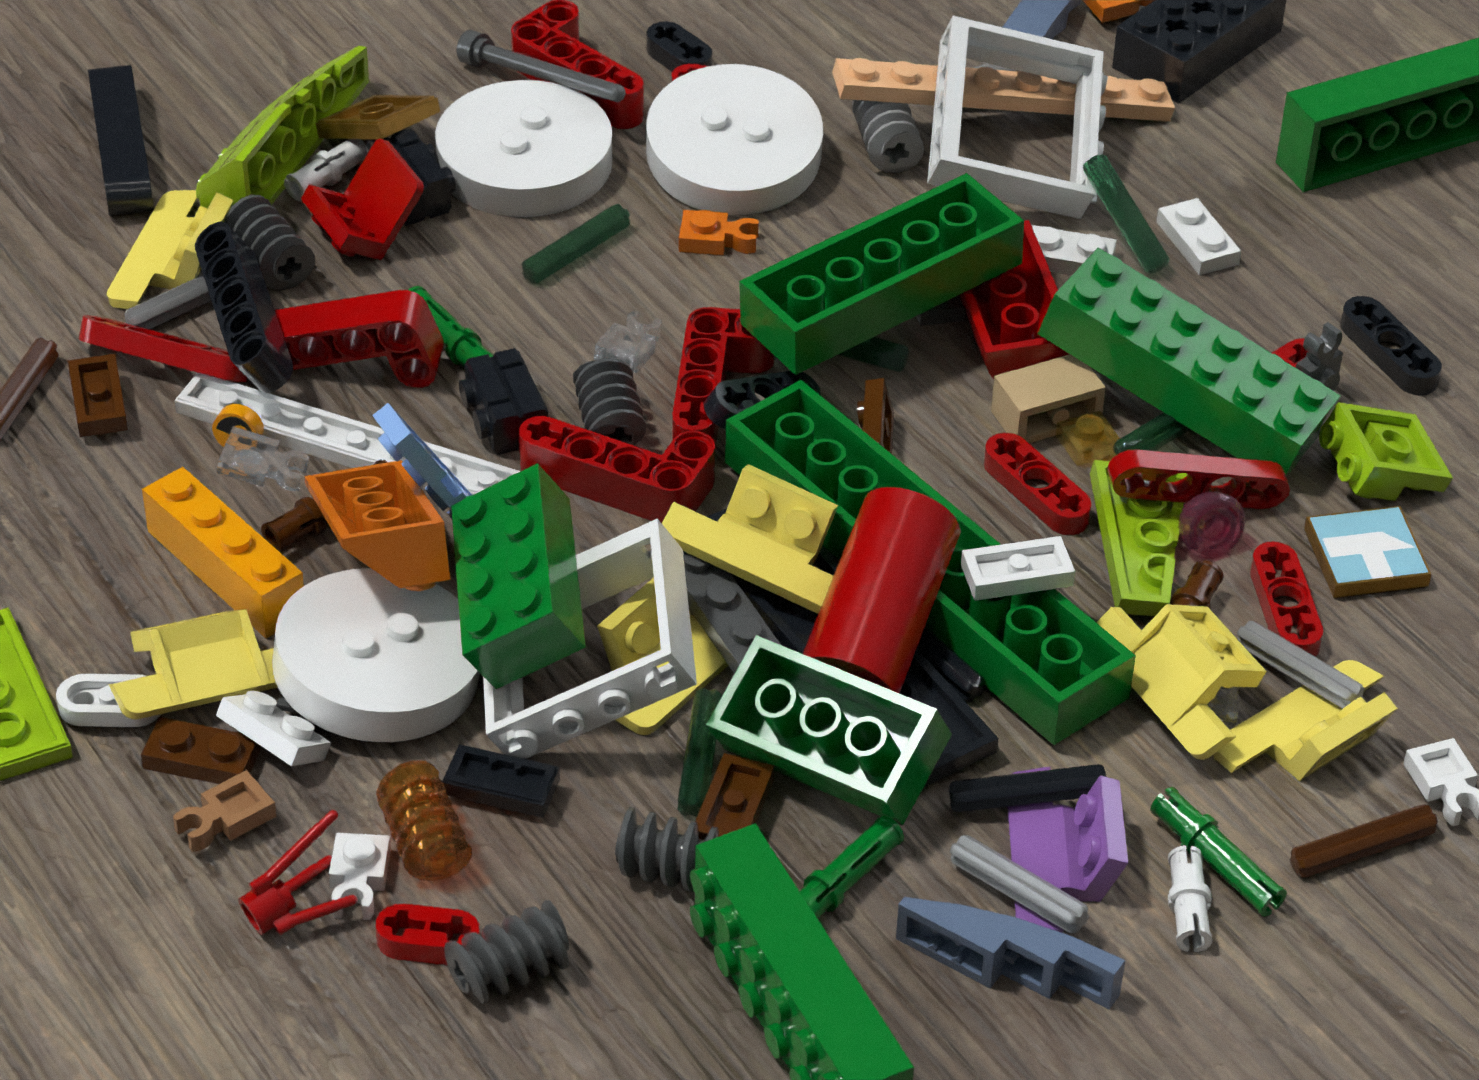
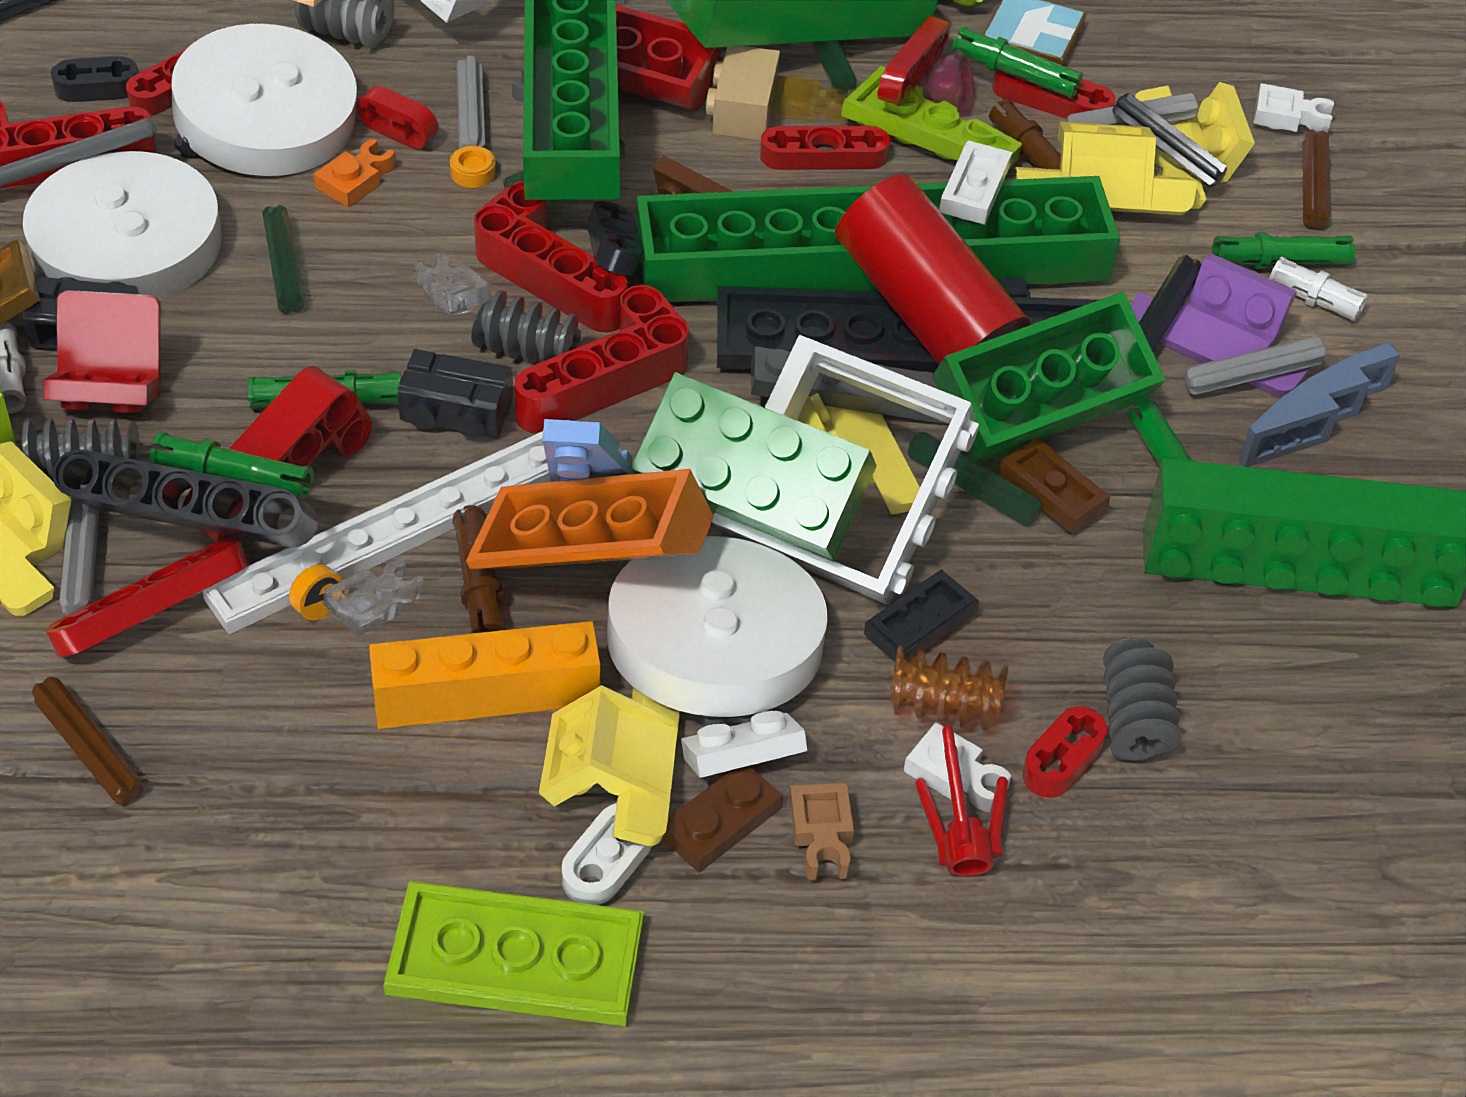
camera: 60 degrees left, 5 degrees up
reddish brown plate [68,354,128,437] -> none
dark grey piece [615,807,719,893] -> none
light yellow plate [662,464,838,614] -> none
none -> green pin [150,432,314,500]
none -> red beam [356,86,439,149]
none -> green pin [952,26,1083,100]
none -> axle [1112,93,1227,188]

